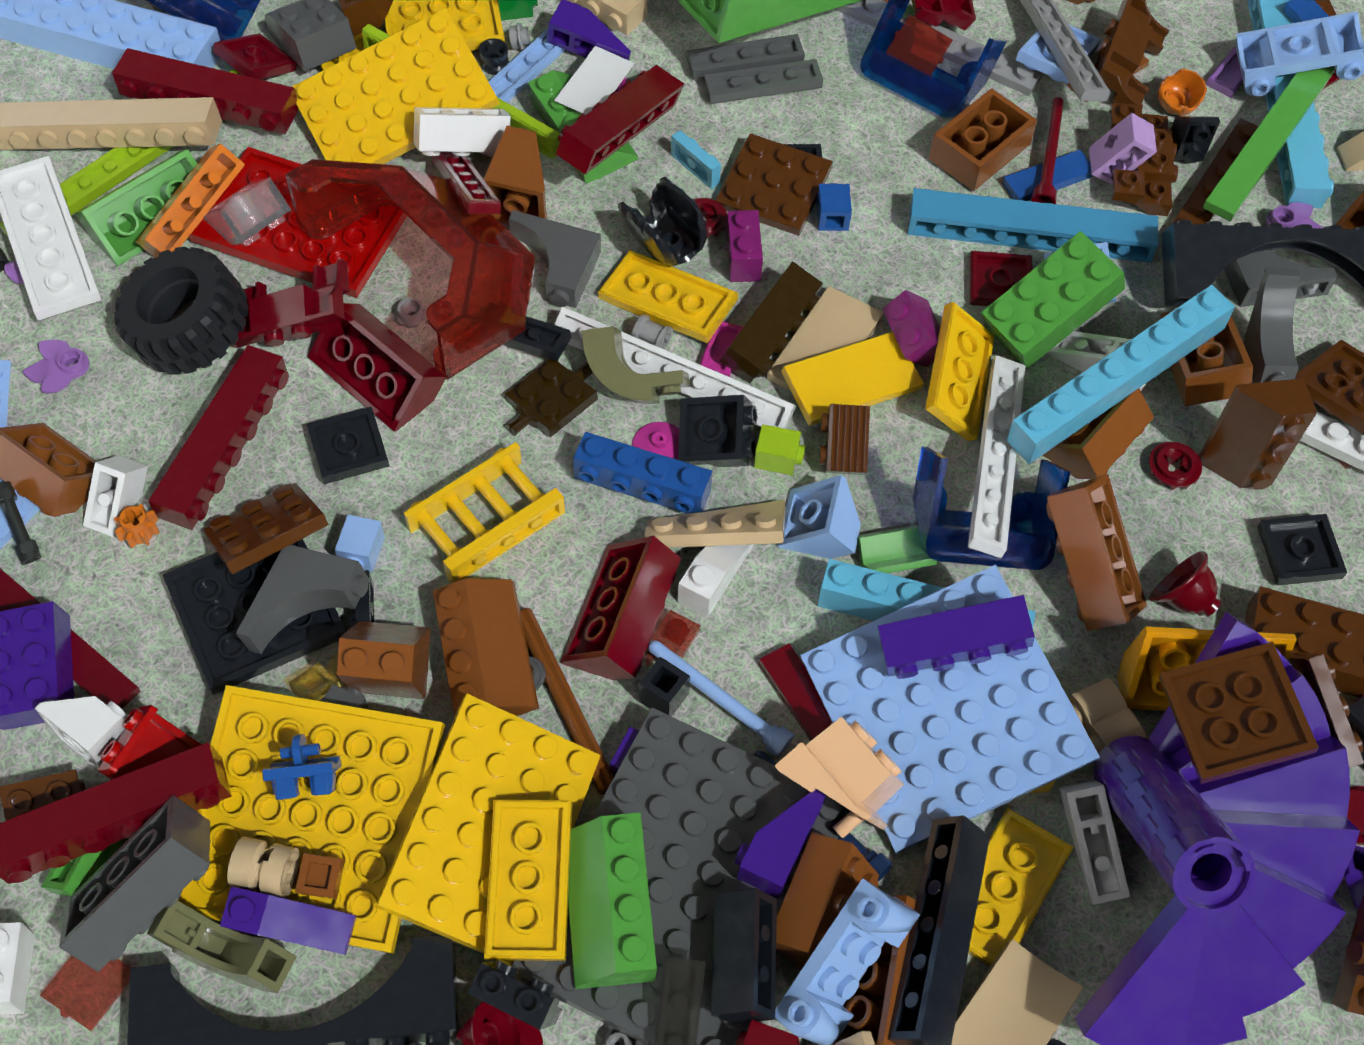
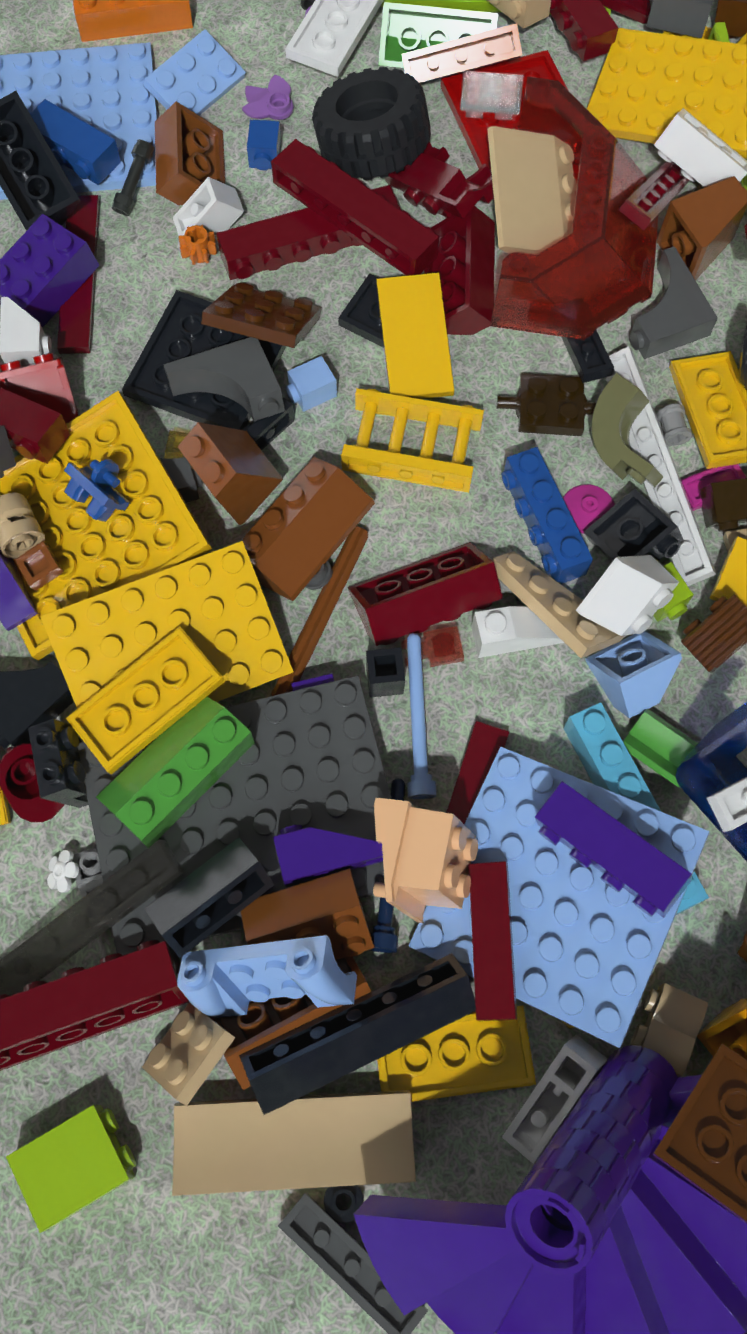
camera: 50 degrees right, 10 degrees up
none -> blue brick [247,119,281,170]
none -> dark red brick [271,139,439,276]
none -> yellow tile [376,273,454,399]
none -> dark red tile [469,861,517,1021]
none -> tan slope [487,126,583,274]
none -> white slope [576,555,679,636]

